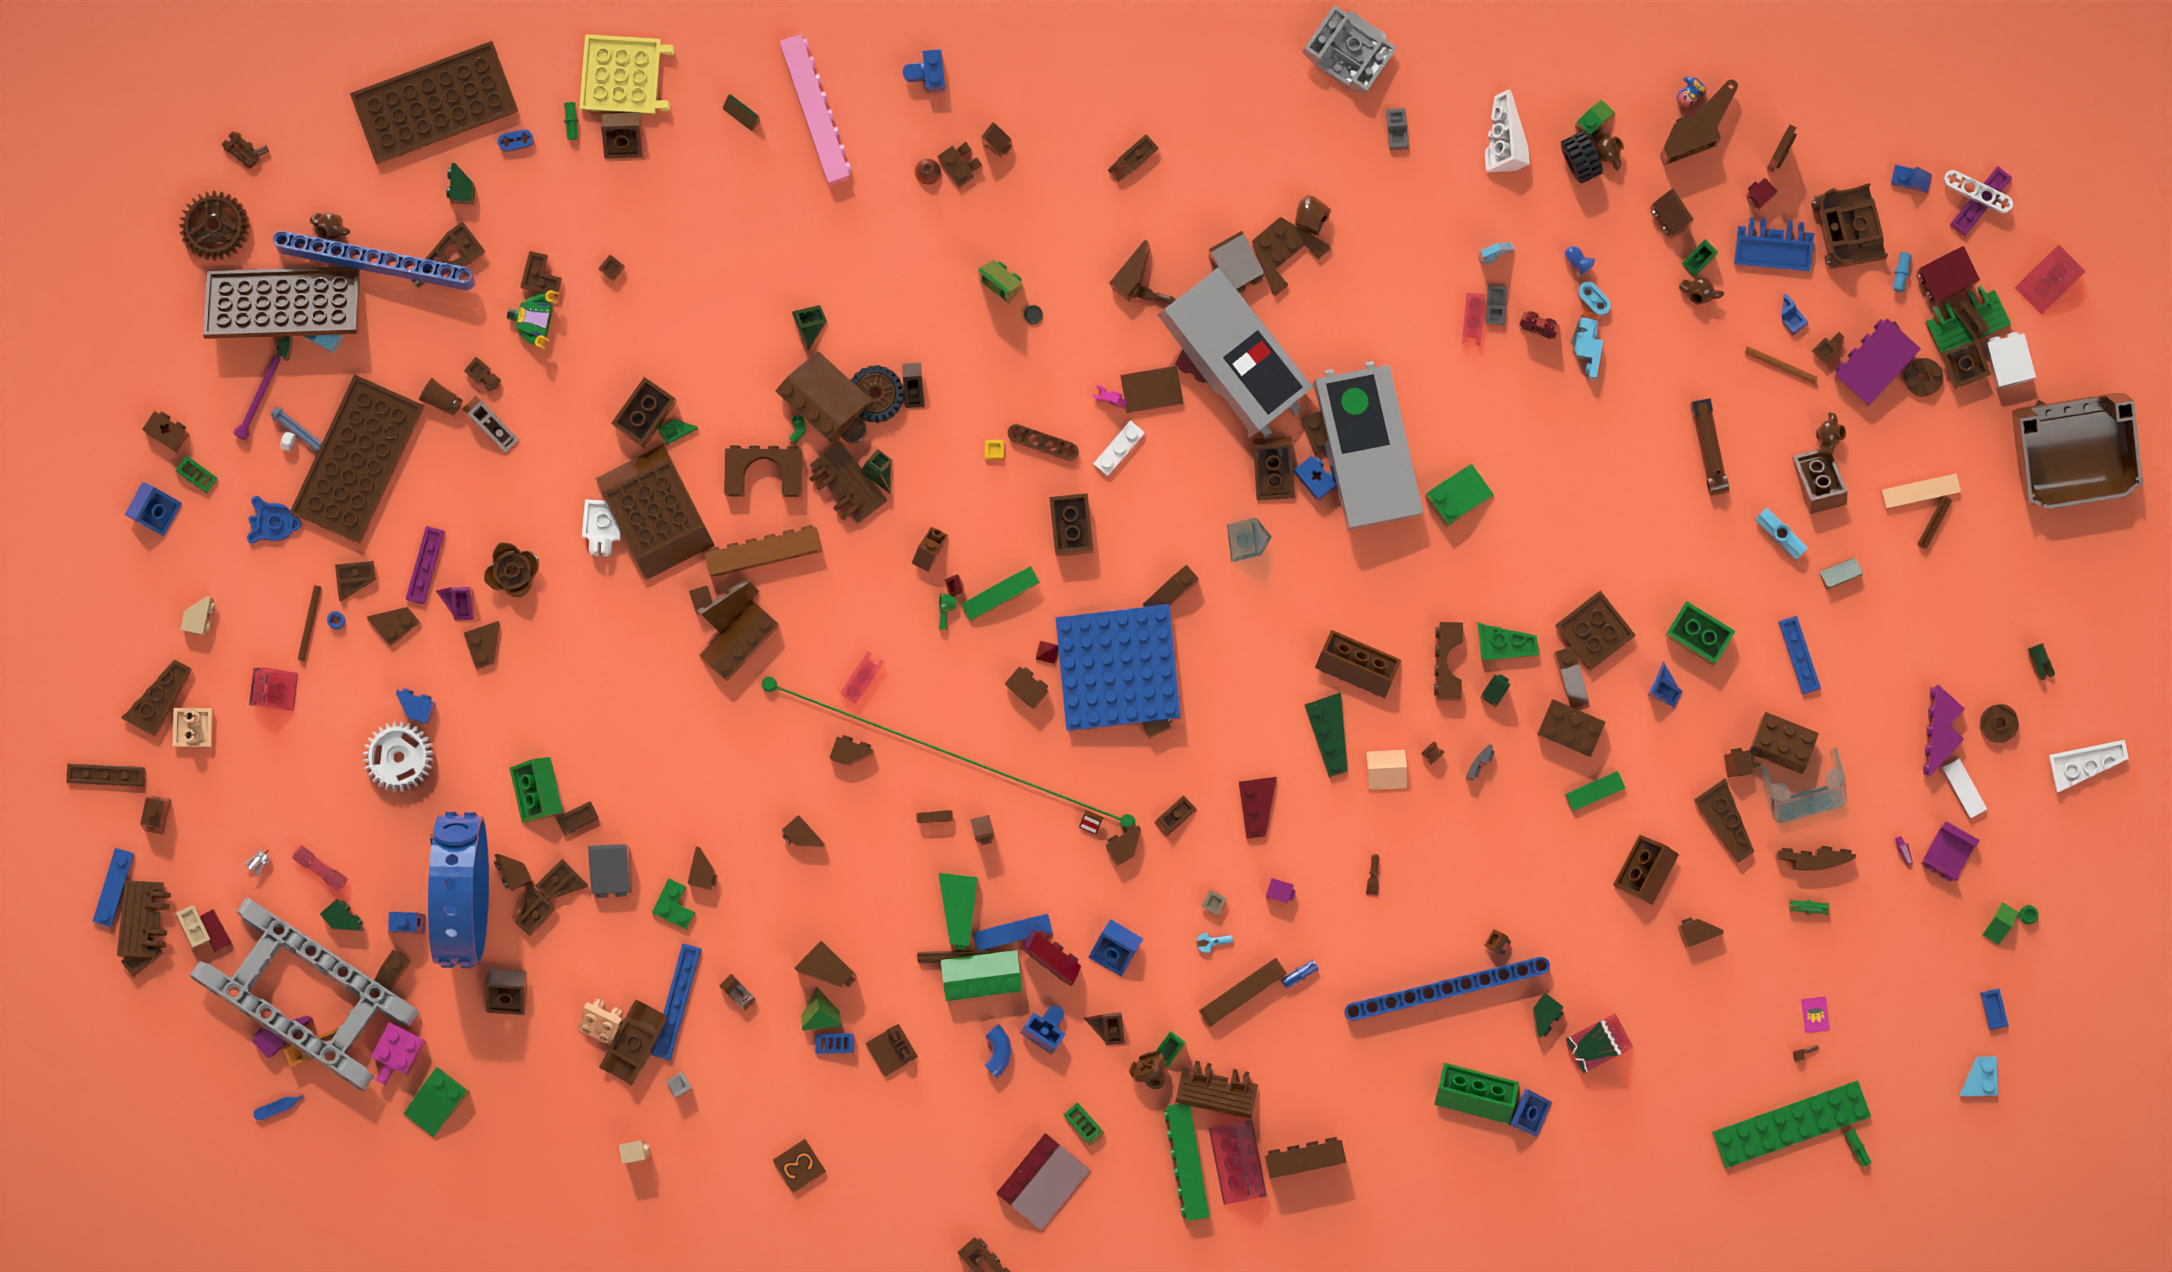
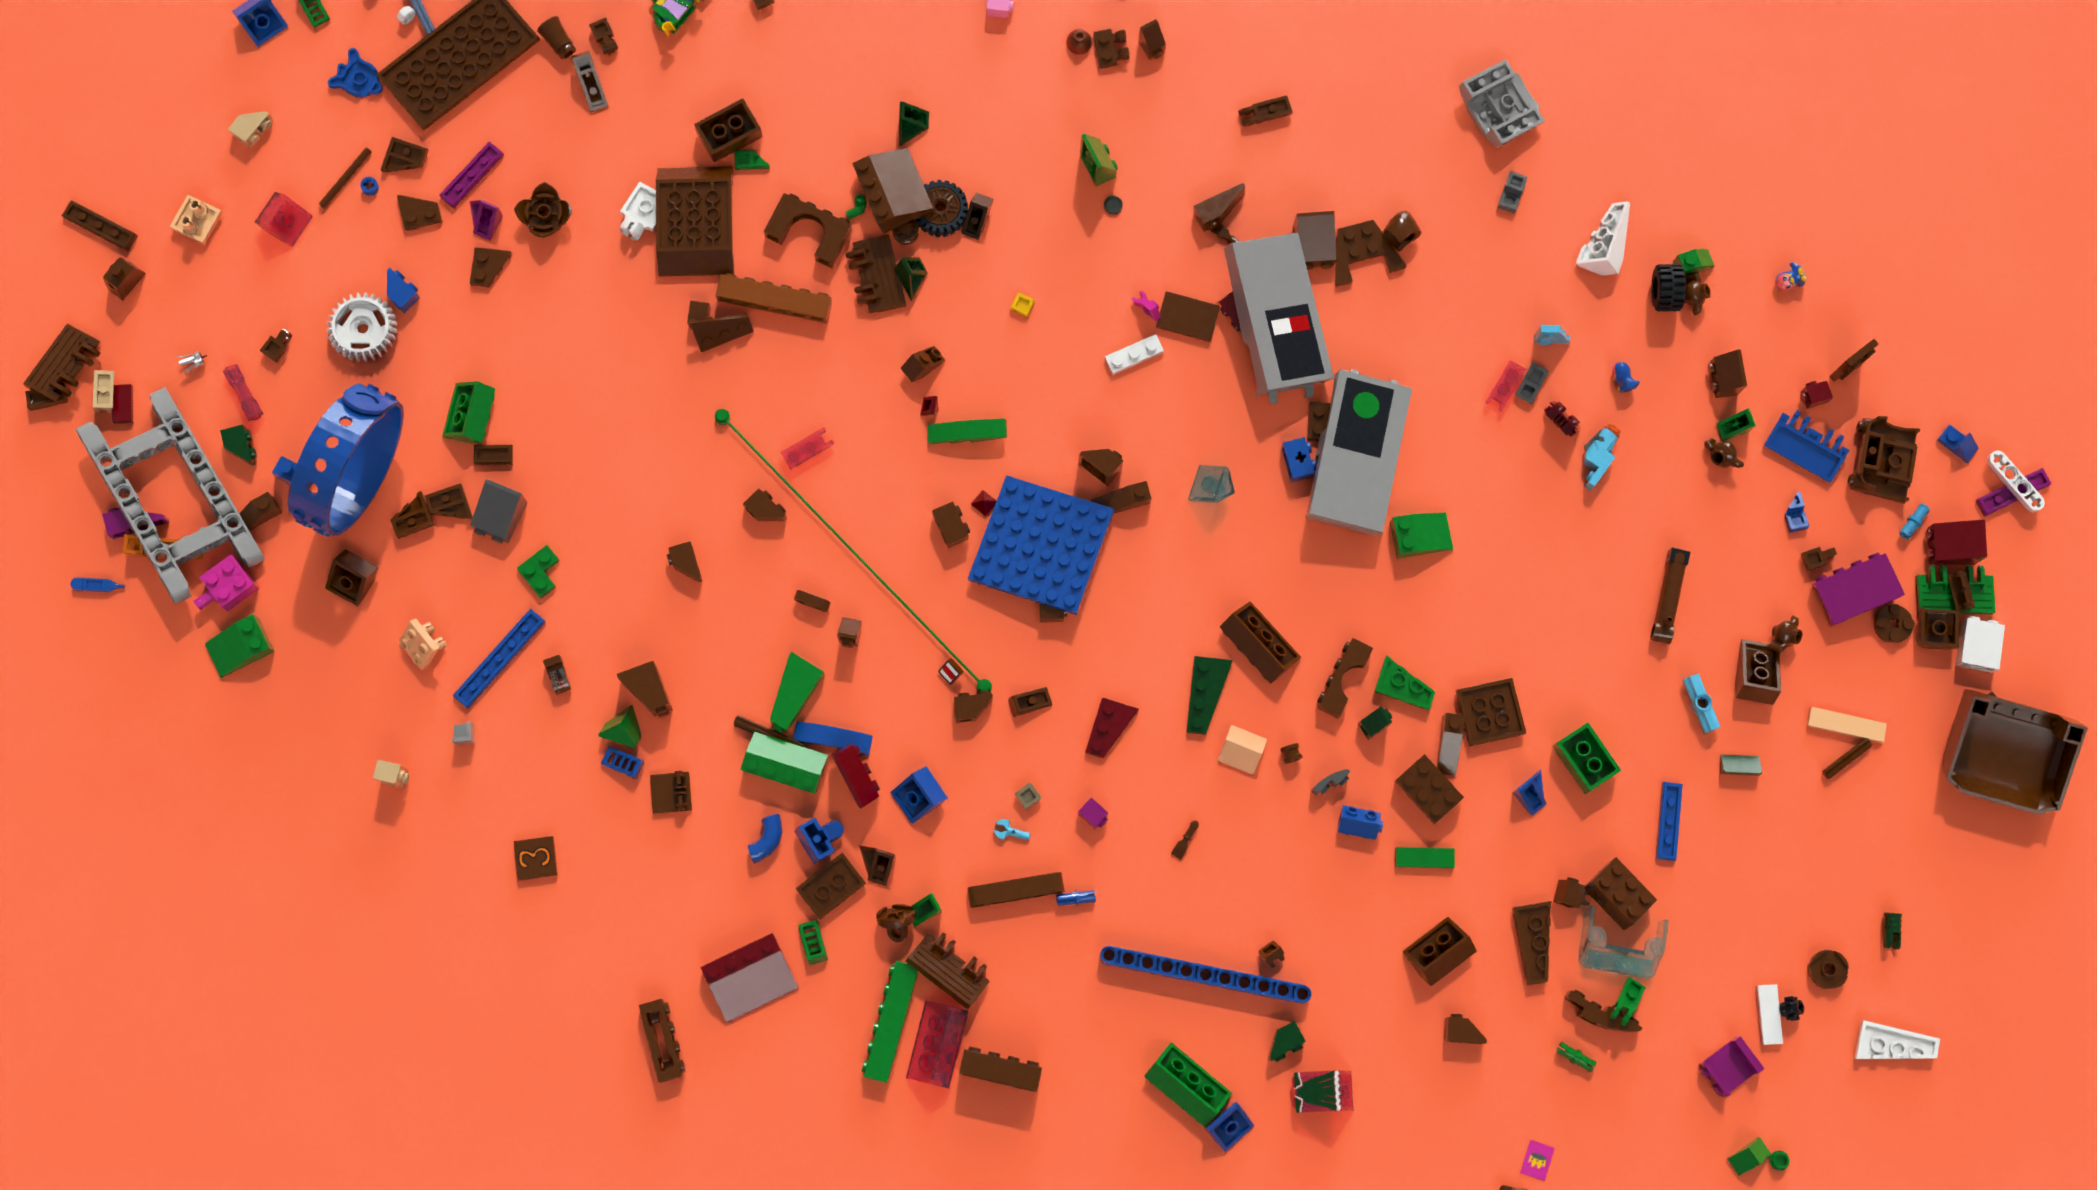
camera: 15 degrees right, 5 degrees down
blue plate [92,848,134,927] -> none
reddish brown wing [121,659,192,737] -> none
reddish brown slope [493,854,533,891] -> none
reddish brown piece [599,999,669,1086] -> none
reddish brown slope [687,846,718,890] -> none
reddish brown slope [699,600,779,681] -> none
green bar [938,593,956,630] -> none
reddish brown beam [1007,424,1079,461] -> none
reddish brown brick [1049,493,1094,557] -> none
reddish brown slope [1253,436,1295,500] -> none
medium azure plate [1578,282,1611,316] -> none
reddish brown slope [1660,79,1738,166] -> none
dark orange bar [1744,346,1817,384] -> none
magenta bar [1895,836,1913,866] -> none
magenta slope [1923,684,1965,778] -> none
clear pink slope [2015,245,2086,315] -> none
none -> reddish brown plate [259,328,292,363]
none -> reddish brown plate [795,852,866,920]
none -> reddish brown slope [1078,449,1124,487]
none -> blue brick [1338,805,1383,840]
none -> green hinge [1610,977,1646,1026]
none -> black gear [1779,996,1804,1021]

